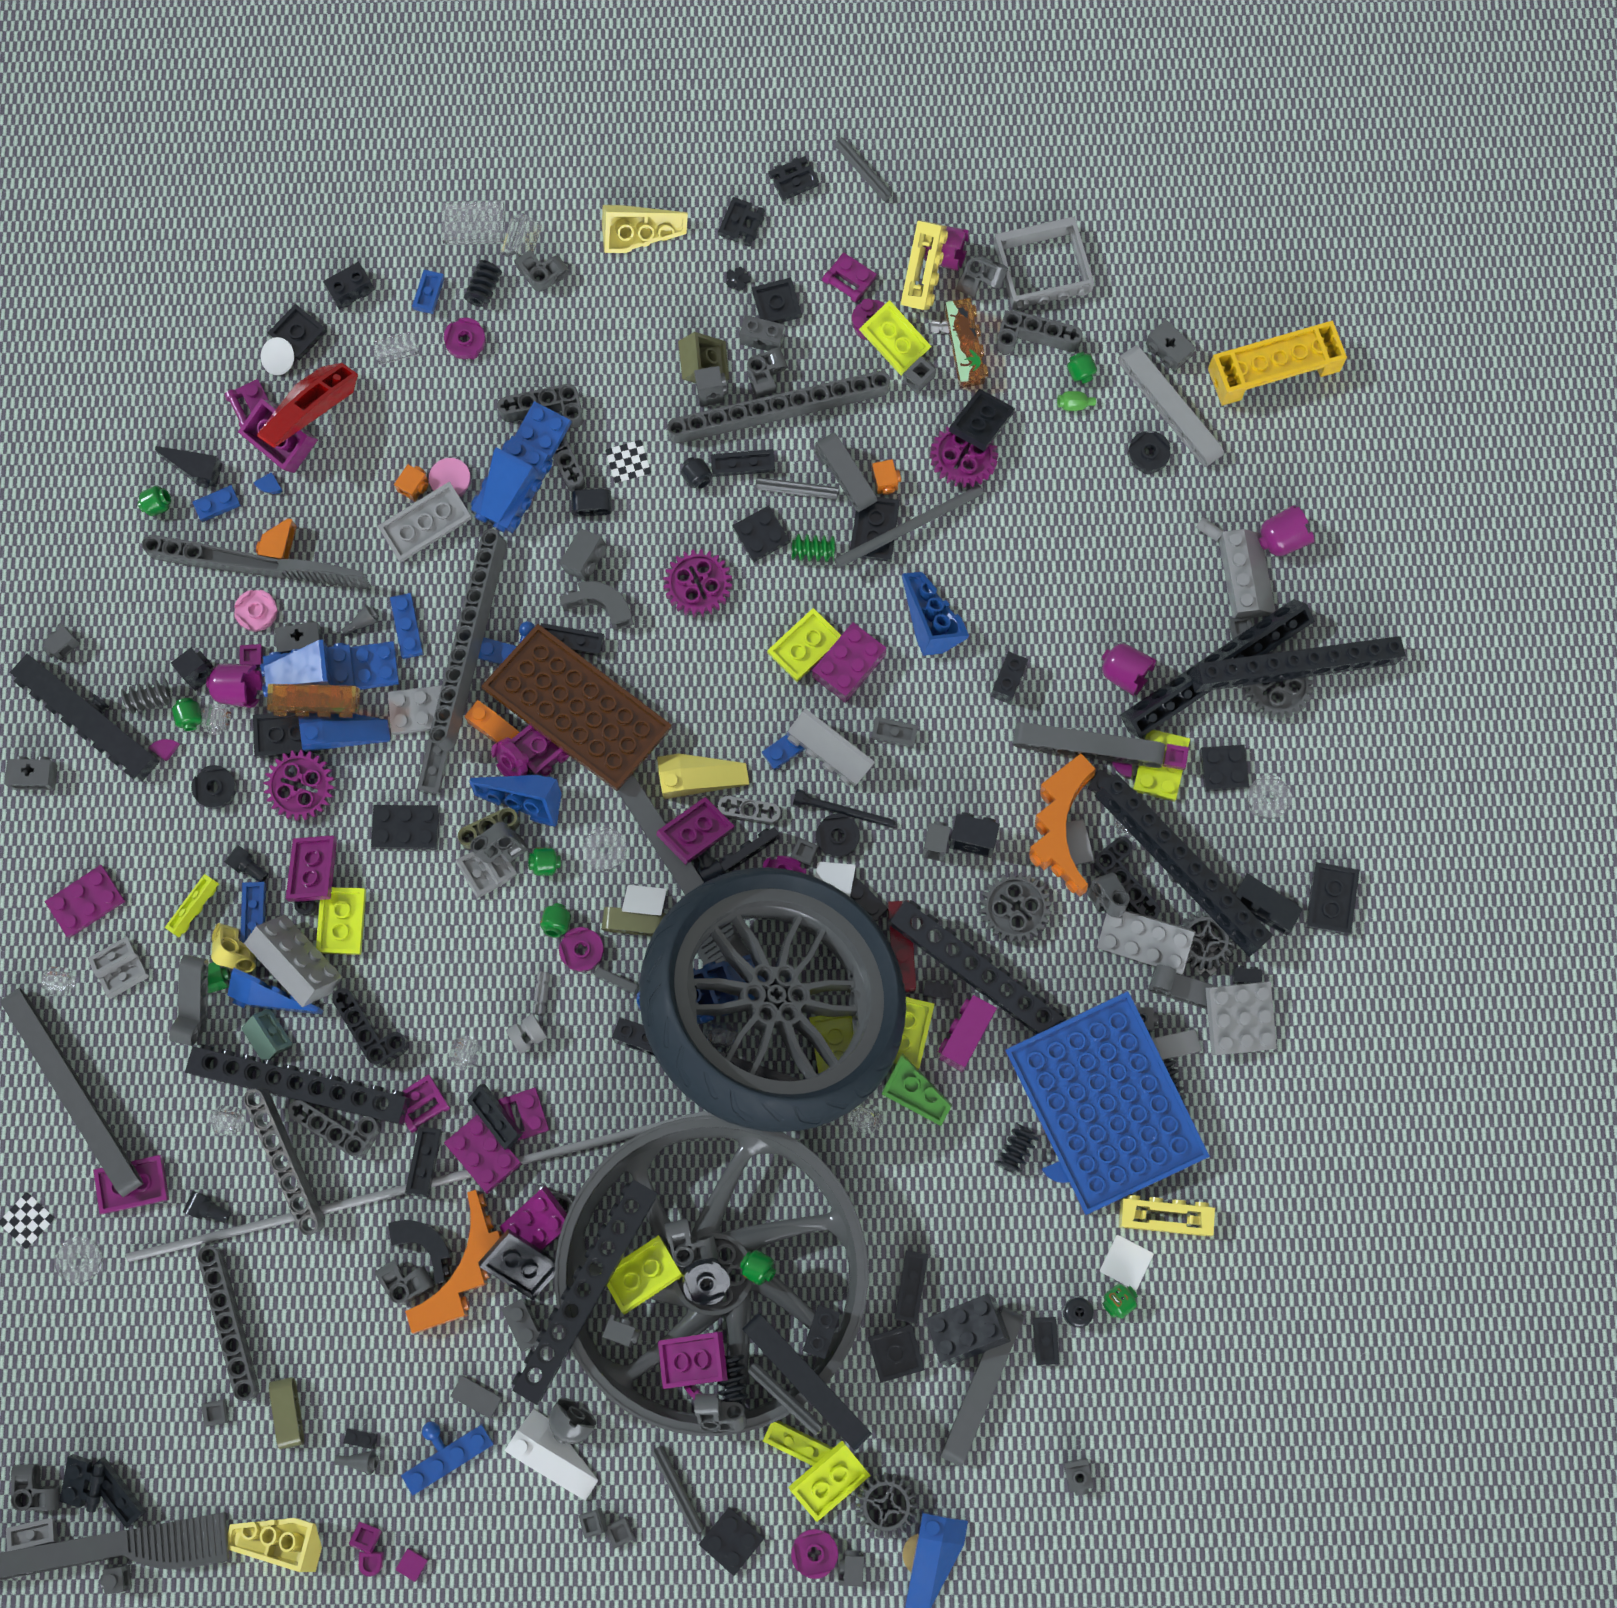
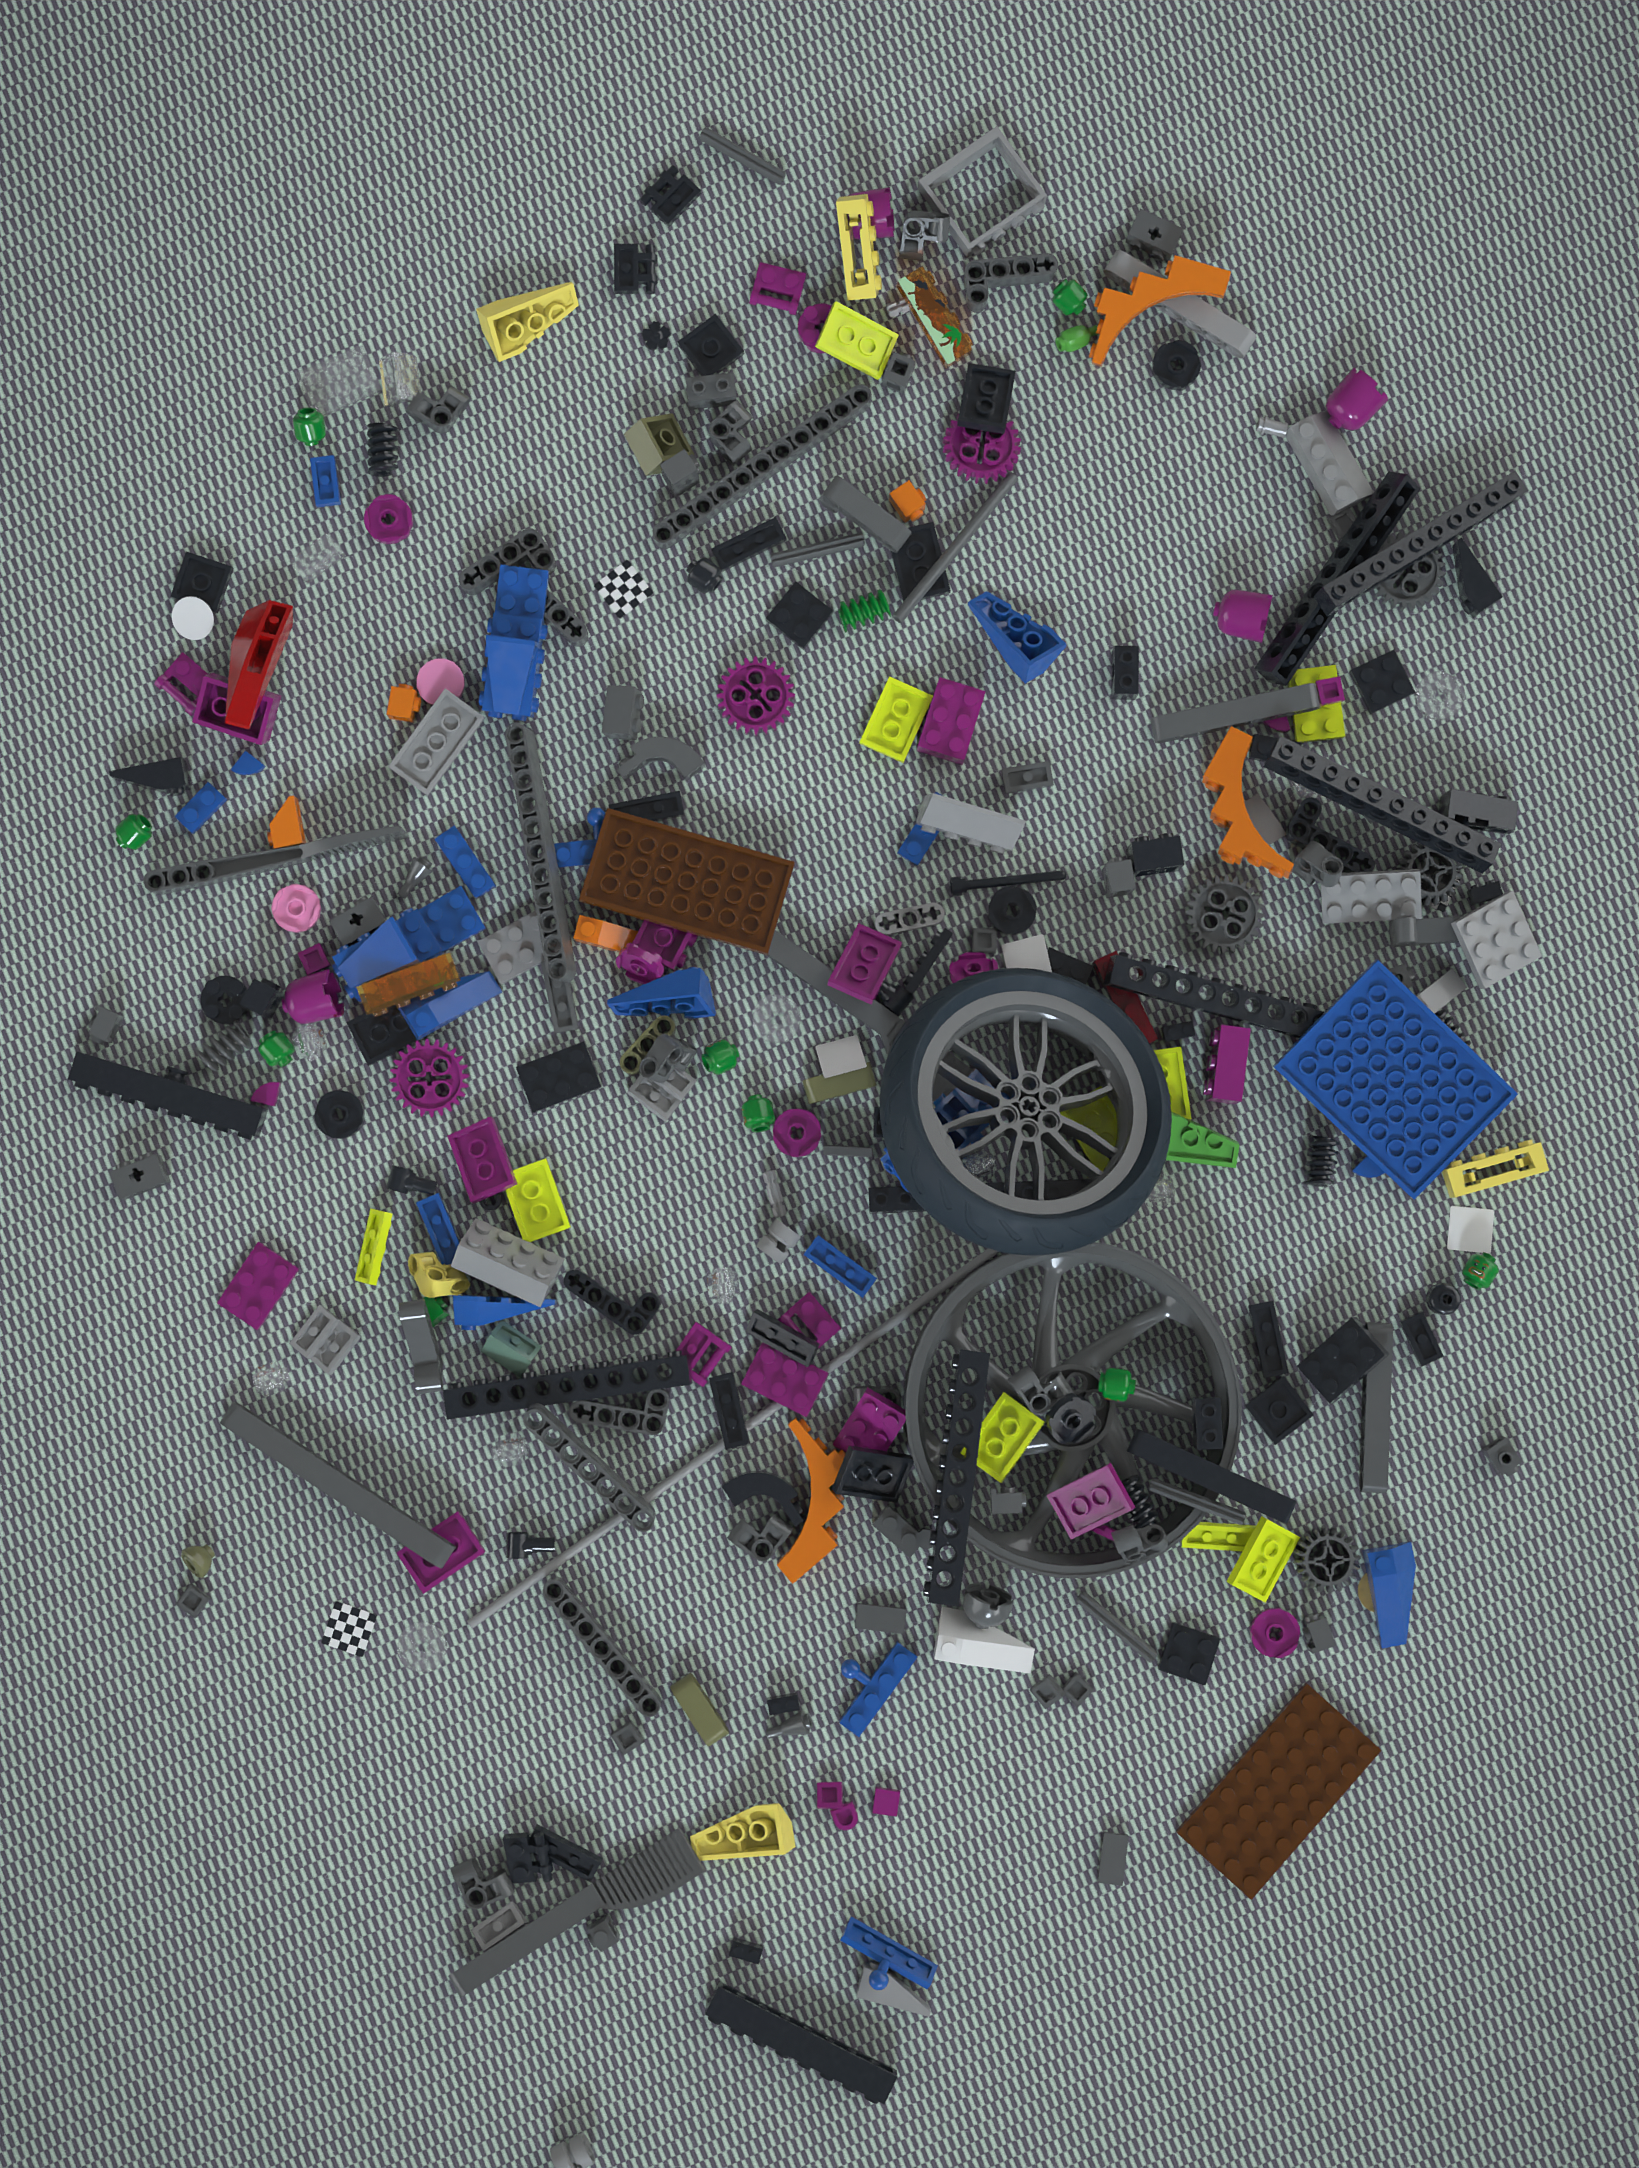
camera: 25 degrees left, 10 degrees up
black brick [323,261,375,310] -> none
black beam [571,489,612,517] -> none
light yellow wedge [657,753,750,799] -> none
yellow plate [1208,320,1347,406] -> none
black plate [1305,862,1360,935] -> none
none -> black plate [200,975,249,1025]
none -> green head [293,408,326,446]
none -> blue plate [804,1235,877,1298]
none -> orange arch [1089,255,1231,367]
none -> black slope [1452,537,1503,618]

